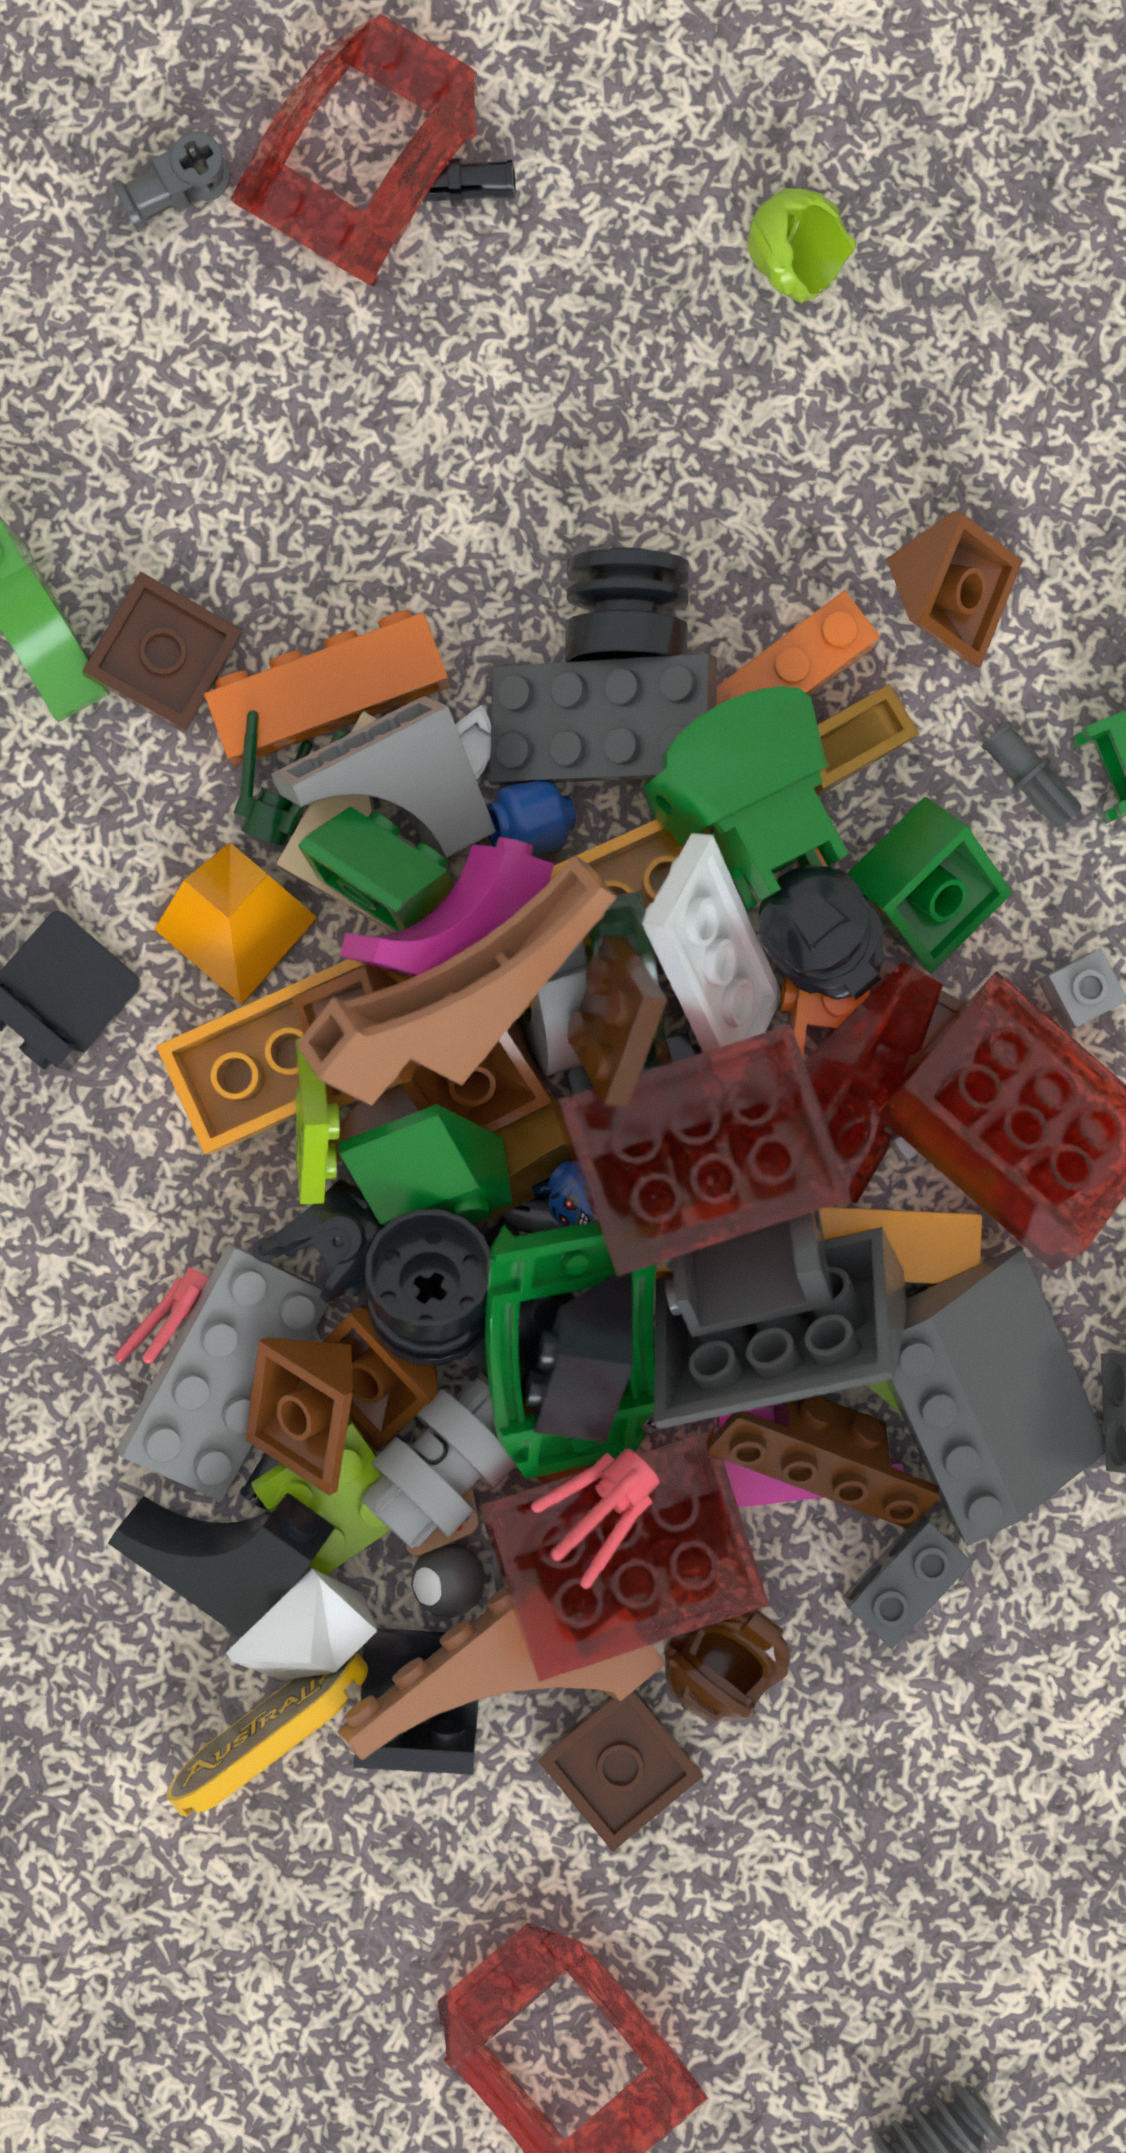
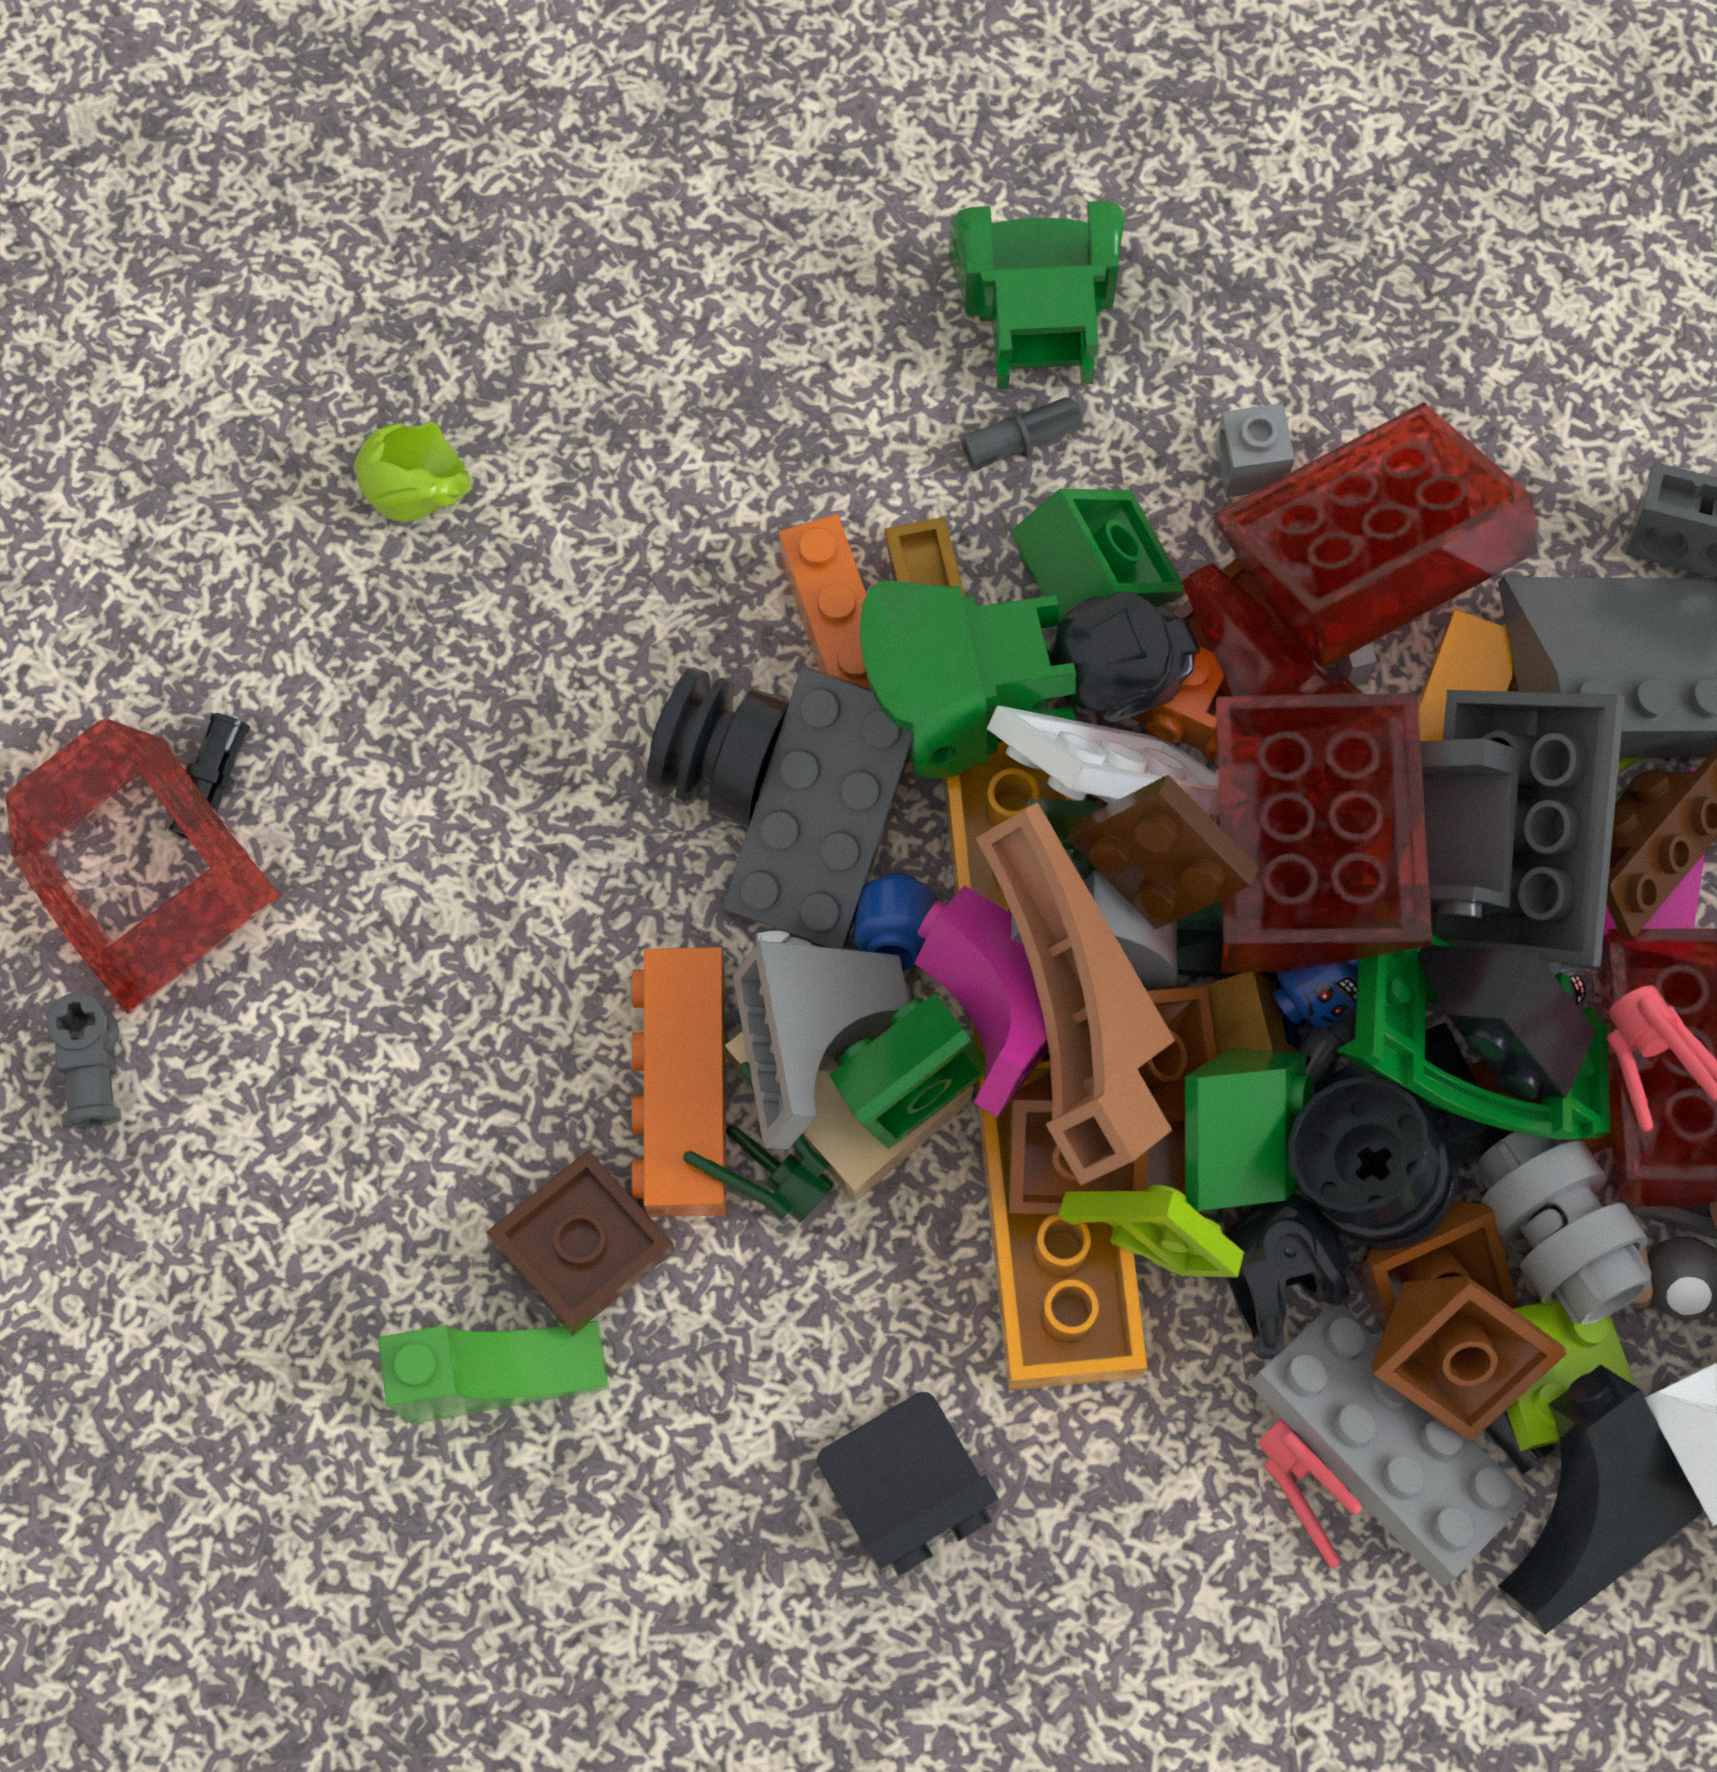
camera: 75 degrees left, 15 degrees down
light orange slope [154,842,318,1005] -> none
dark orange slope [886,511,1023,668] -> none

